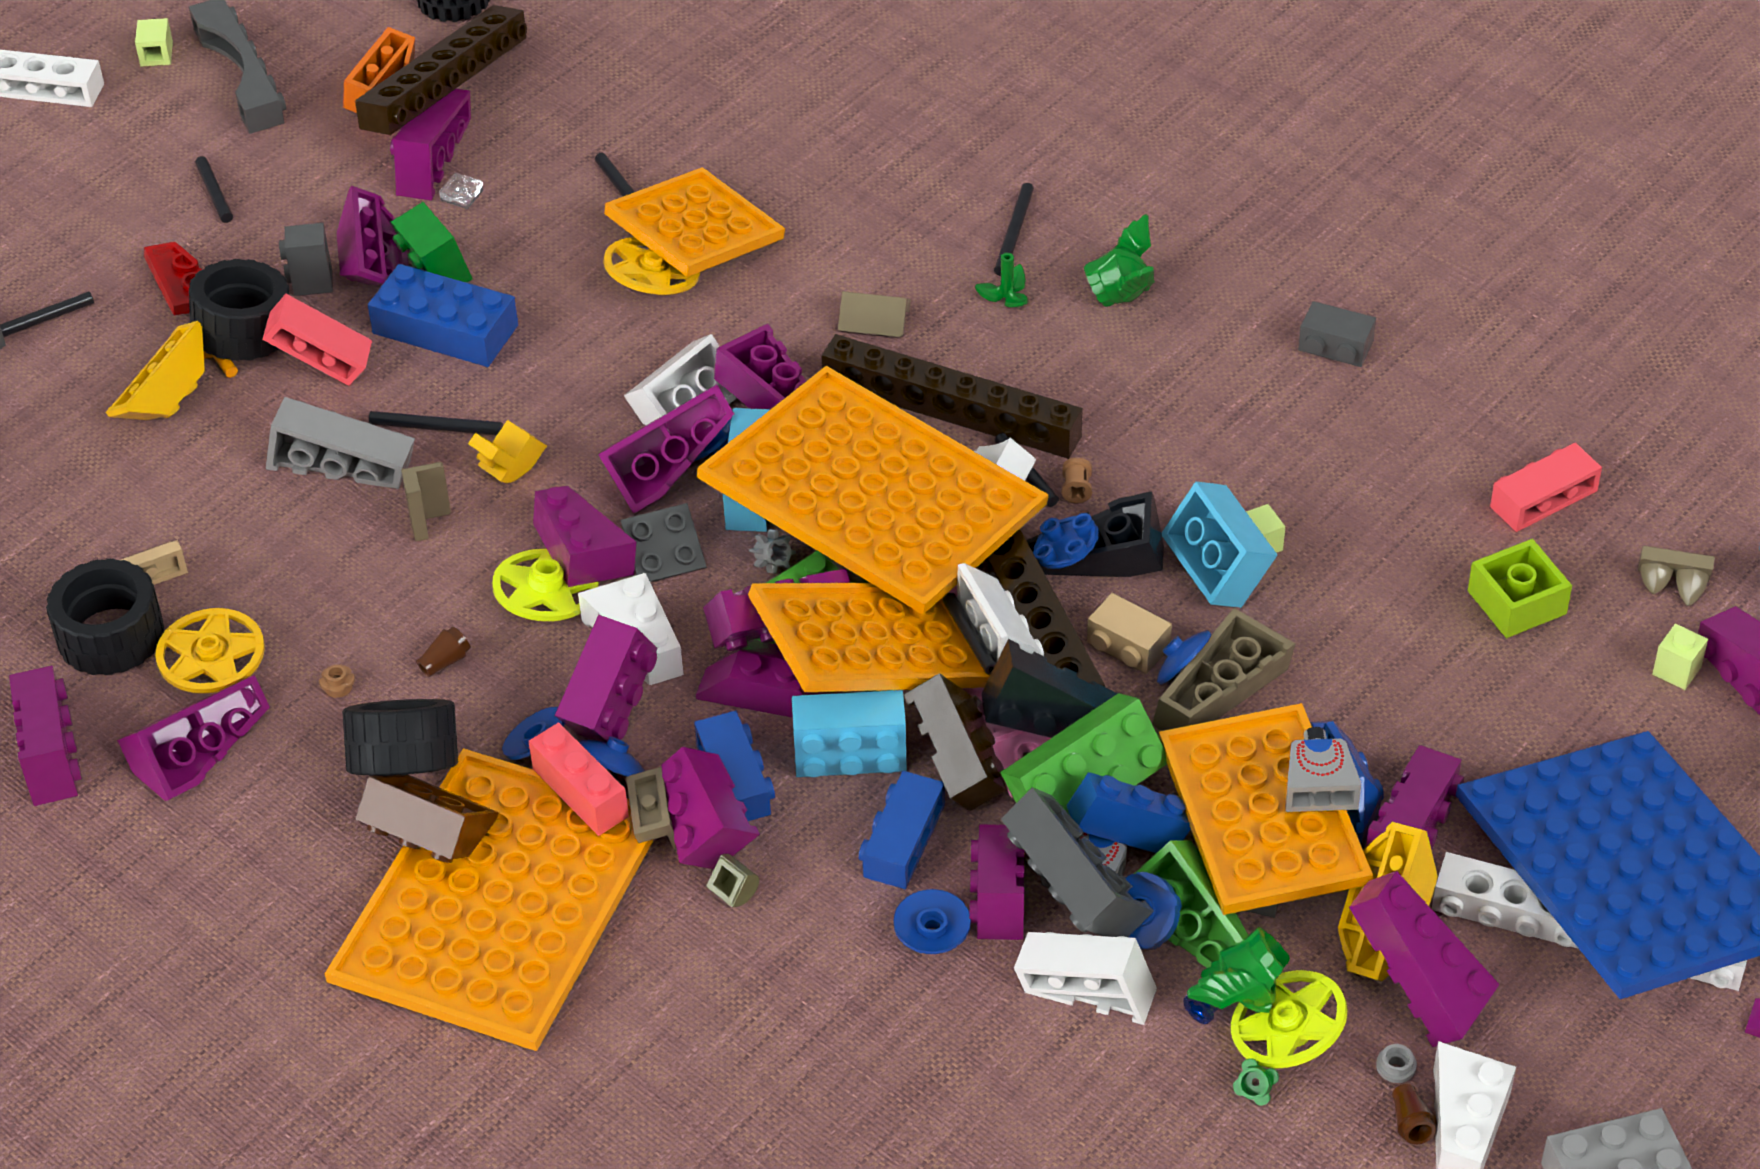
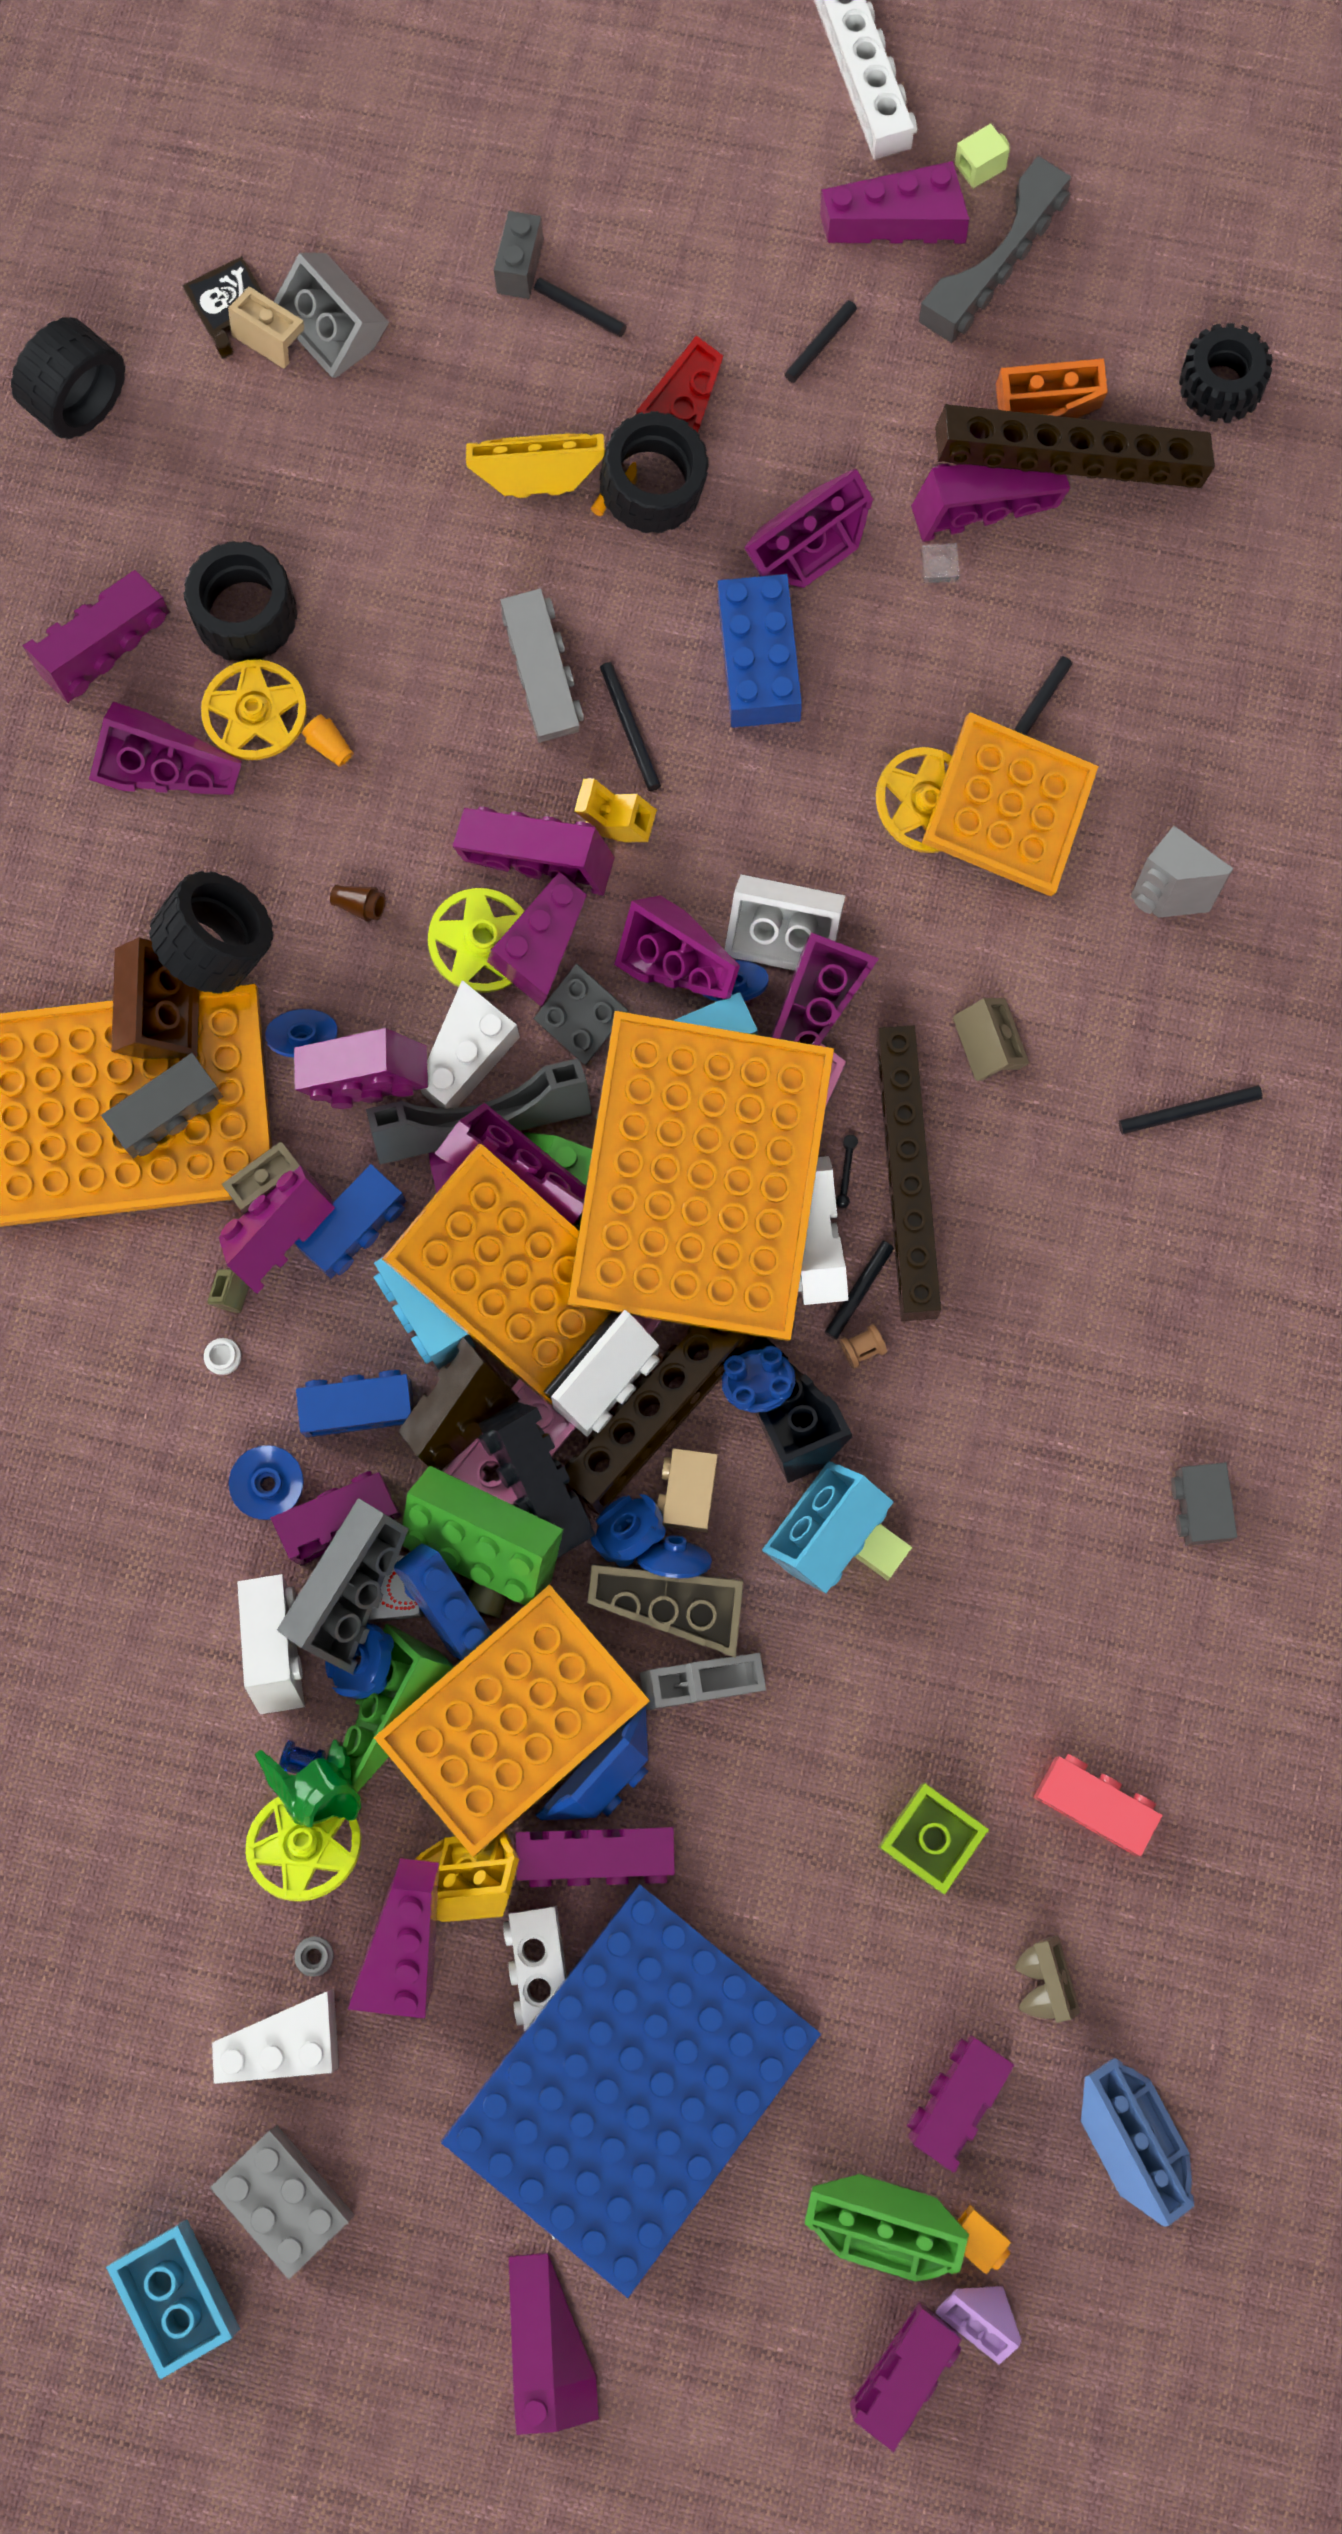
camera: 65 degrees right, 30 degrees up
tan panel [121,540,188,585] -> none
coral brick [262,294,372,386] -> none
dark grey brick [279,223,333,296] -> none
medium nougat plate [319,665,355,698] -> none
green slope [391,202,473,282] -> none
dark tan panel [401,462,451,542] -> none
coral brick [529,722,629,836] -> none
blue dish [579,736,645,777] -> none
green plant [975,253,1029,307] -> none
green helmet [1084,214,1155,307] -> none
plate [1233,1058,1279,1106] -> none
light grey torso [1285,727,1361,812] -> none
reddish brown cone [1392,1084,1437,1145] -> none
yellowish green brick [1652,624,1708,690] -> none
none -> dark grey brick [101,1053,223,1159]
none -> white plate [204,1338,241,1375]
none -> light orange cone [302,714,354,767]
none -> dark grey arch [366,1058,592,1165]
none -> magenta wedge [452,806,615,896]
none -> blue plate [591,1494,666,1567]
none -> light grey slope [639,1653,766,1711]
none -> magenta wedge [820,161,970,244]
none -> light grey slope [1130,826,1234,918]

